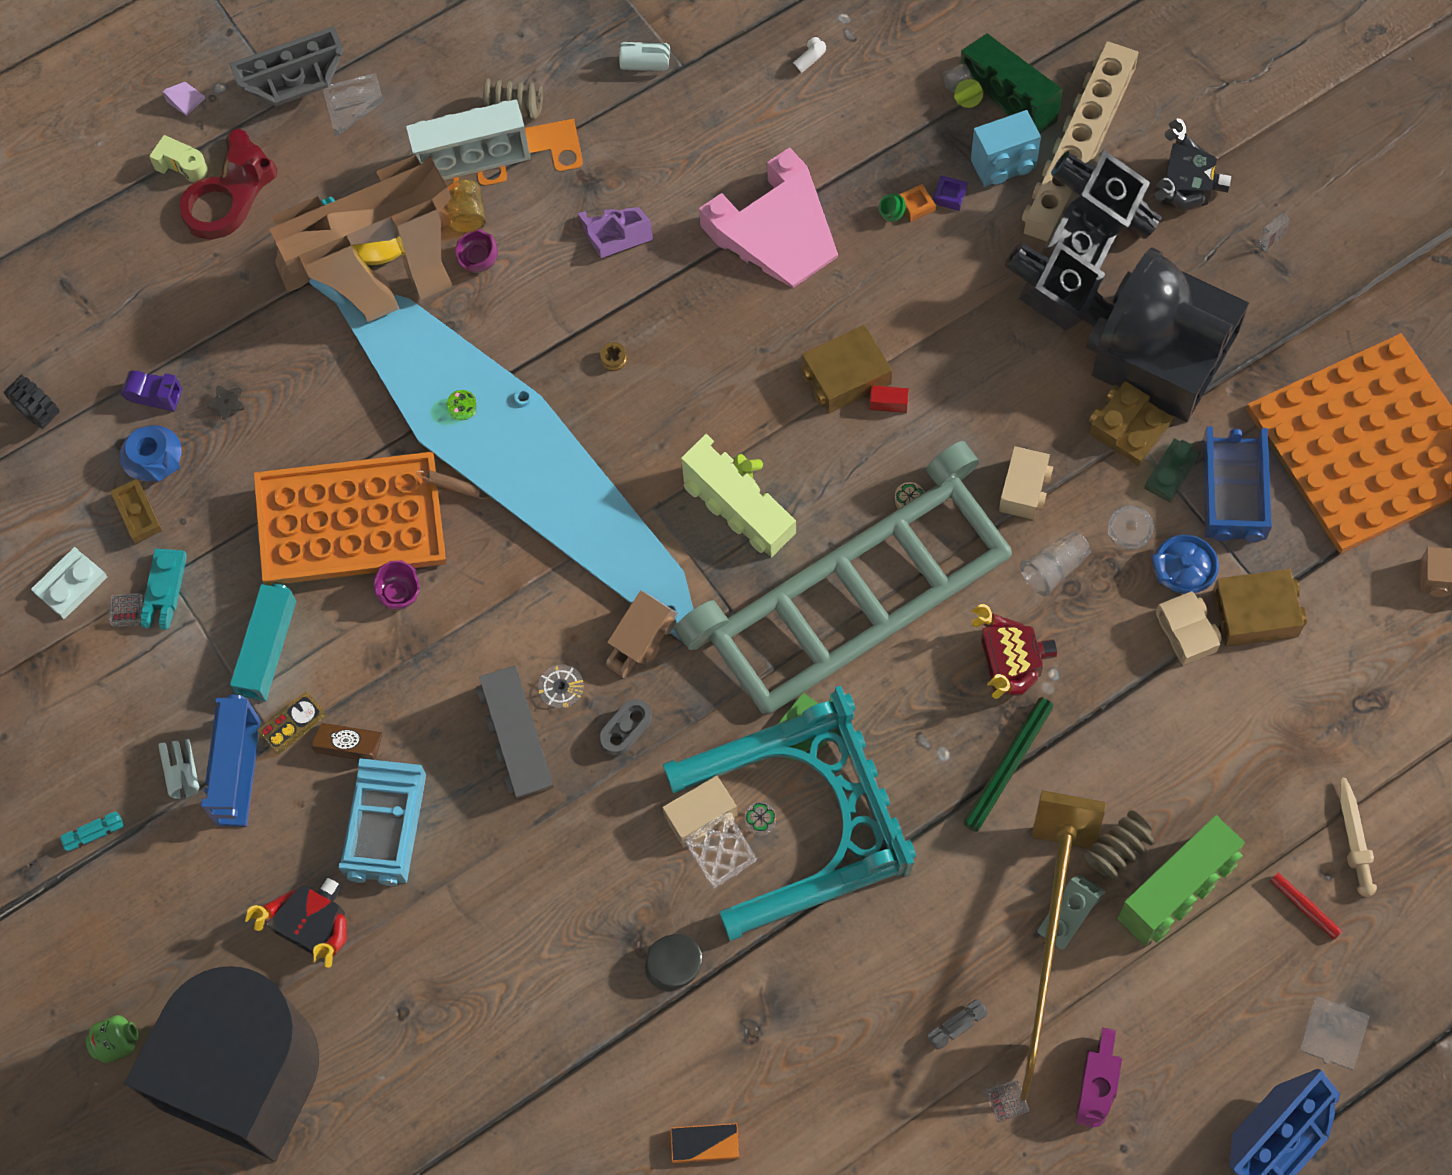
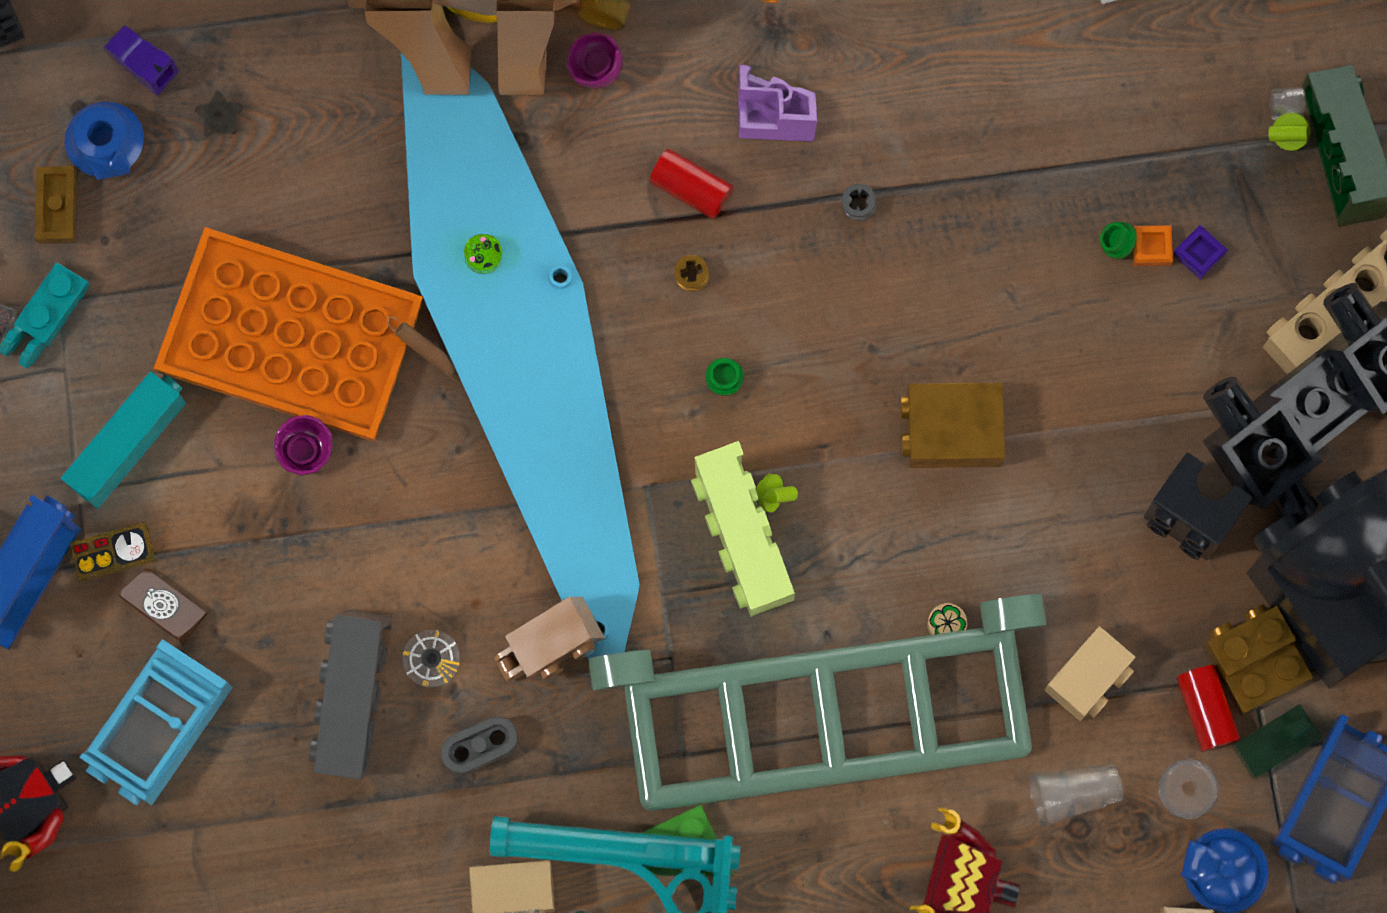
camera: 25 degrees right, 10 degrees up
bright pink wedge [699,147,838,288] -> none
red piece [870,385,909,413] -> none
medium azure brick [971,110,1041,187] -> none
none -> red brick [650,148,734,220]
none -> green plate [705,358,744,396]
none -> dark grey bush [842,184,877,221]
none -> black piece [1144,452,1252,560]
none -> red brick [1176,664,1241,753]

